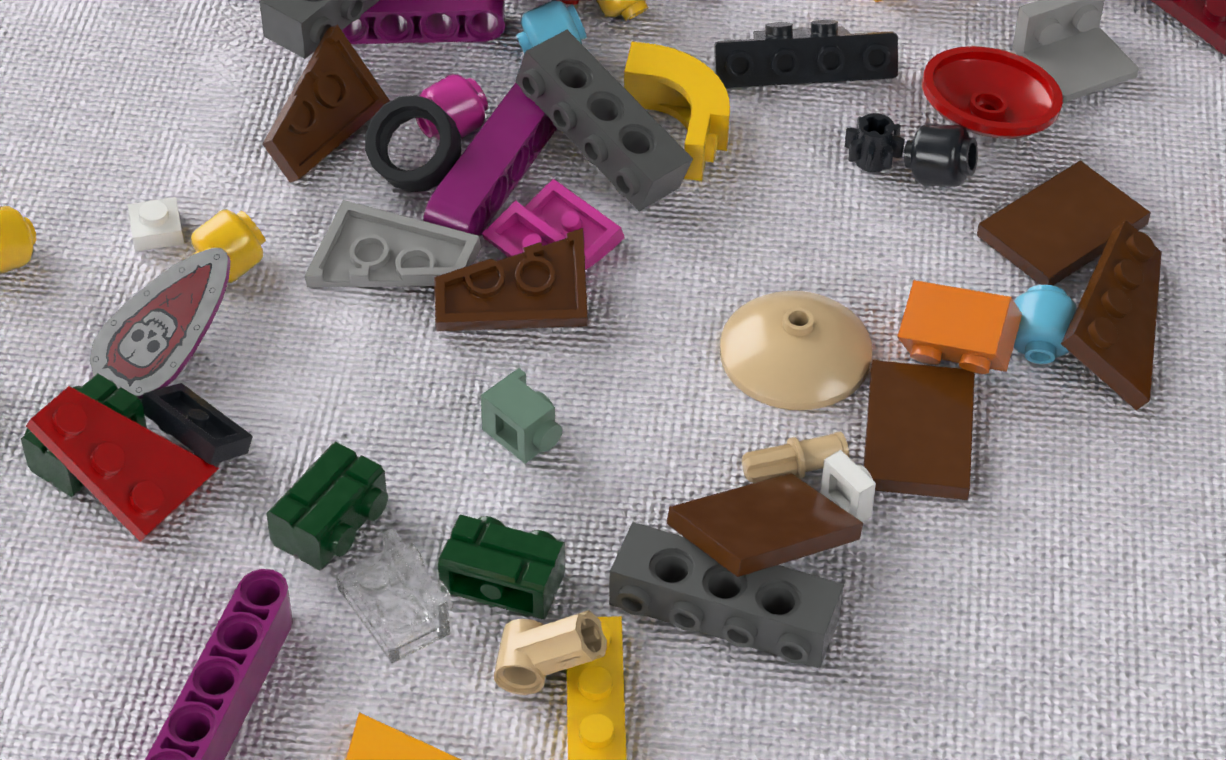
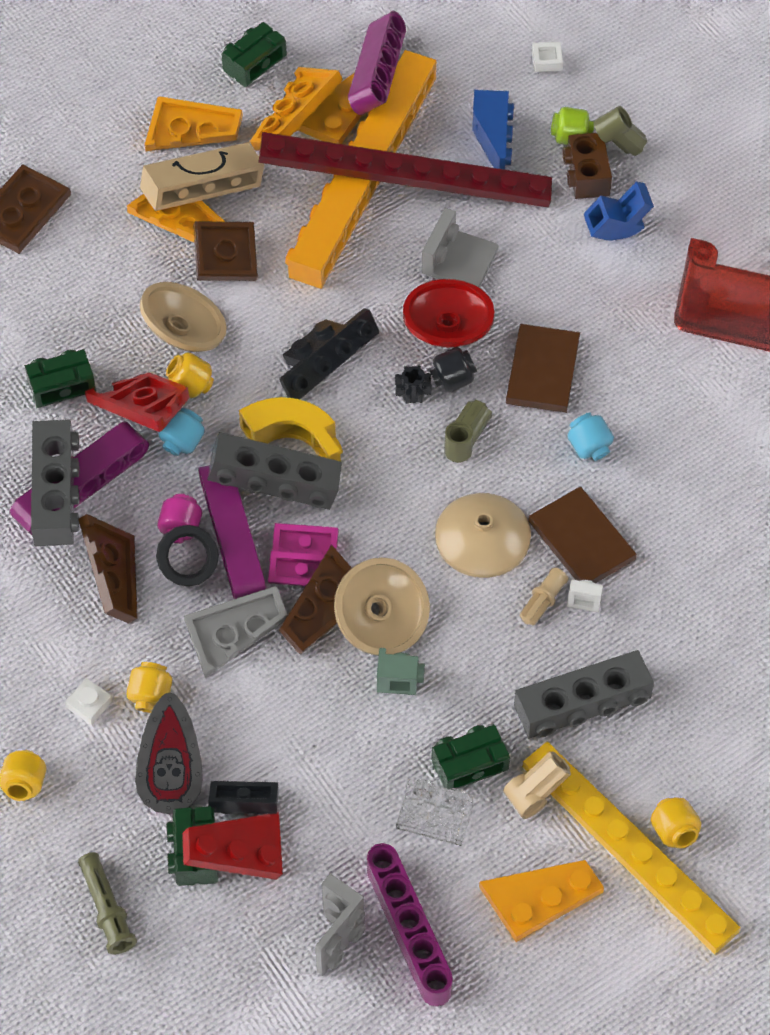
camera: 40 degrees left, 10 degrees up
dark green brick [266,441,388,570] -> none
reddish brown tile [667,473,863,577] -> none
orange brick [897,280,1022,374] -> none
reddish brown wing [1061,220,1162,410] -> none
none -> light grey bracket [315,873,366,976]
none -> tan dish [334,558,430,656]
none -> olive piece [444,399,492,463]

